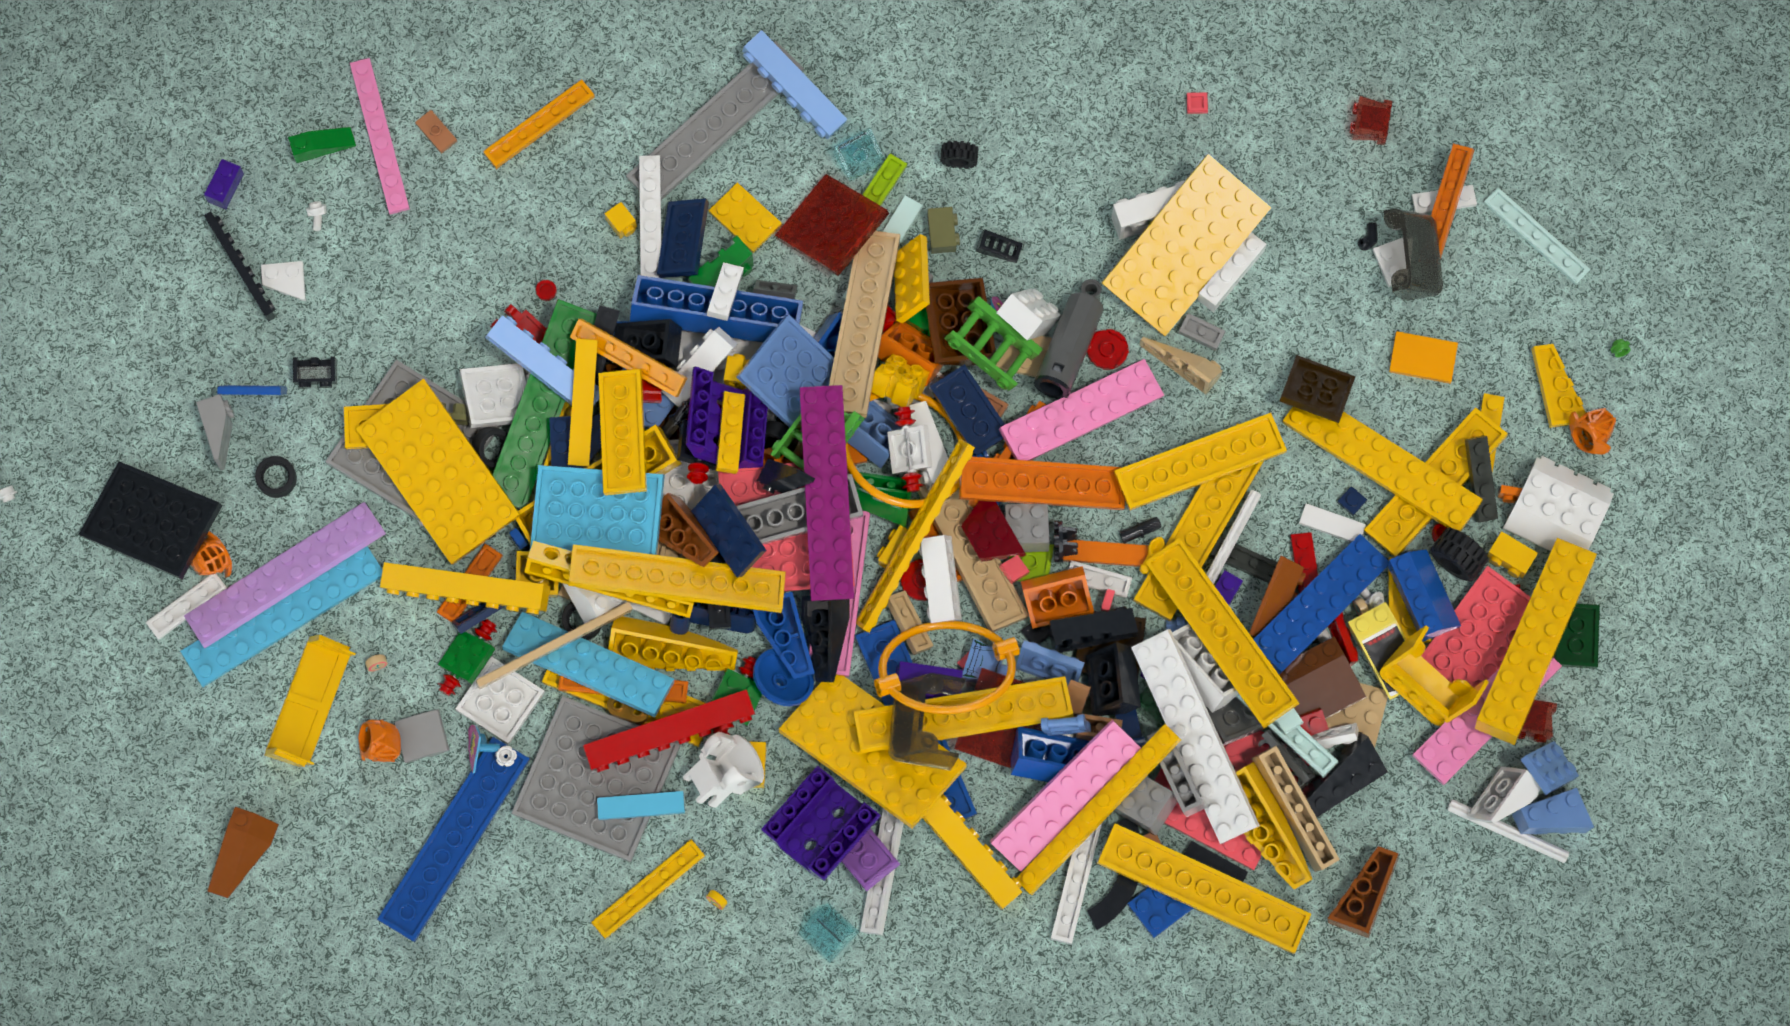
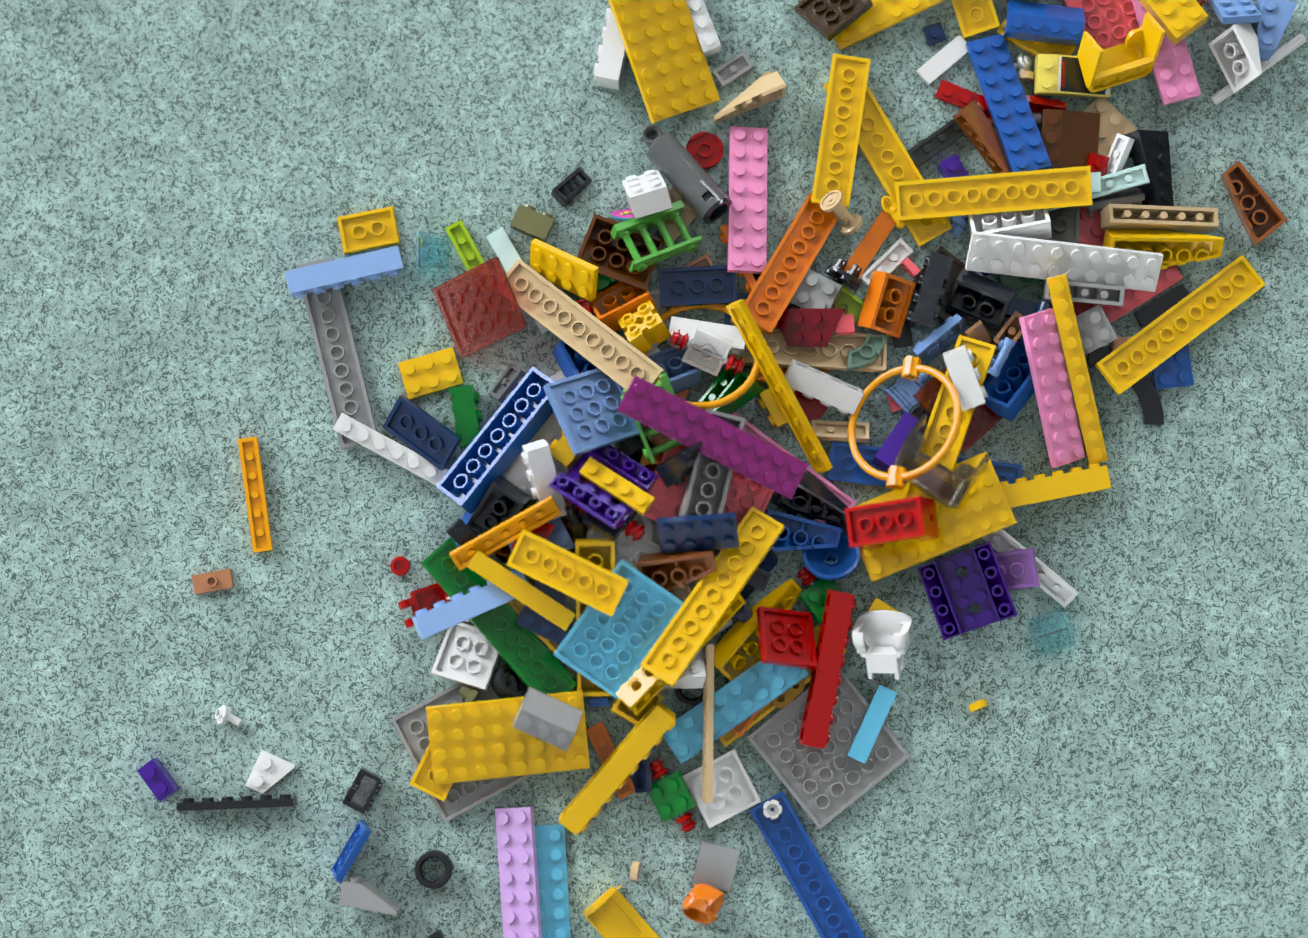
camera: 55 degrees left, 10 degrees up
green slope [288,127,356,163] -> none
bright pink plate [350,58,410,215] -> none
shield [468,725,500,773] -> none
yellow tile [591,839,705,939] -> none
yellow brick [604,202,637,239] -> none
white plate [707,262,744,321] -> none
black tyre [940,141,979,169] -> none
white plate [1051,823,1102,945] -> none
black axle [1119,517,1162,544] -> none
white axle [1206,490,1261,584] -> none
none -> yellow tile [337,206,400,255]
none -> light grey slope [513,687,583,751]
none -> red plate [756,606,818,669]
none -> tan hose [820,190,863,236]
none -> red piece [845,496,939,550]
none -> sand green tile [847,333,886,371]
none -> white wedge [943,345,988,411]

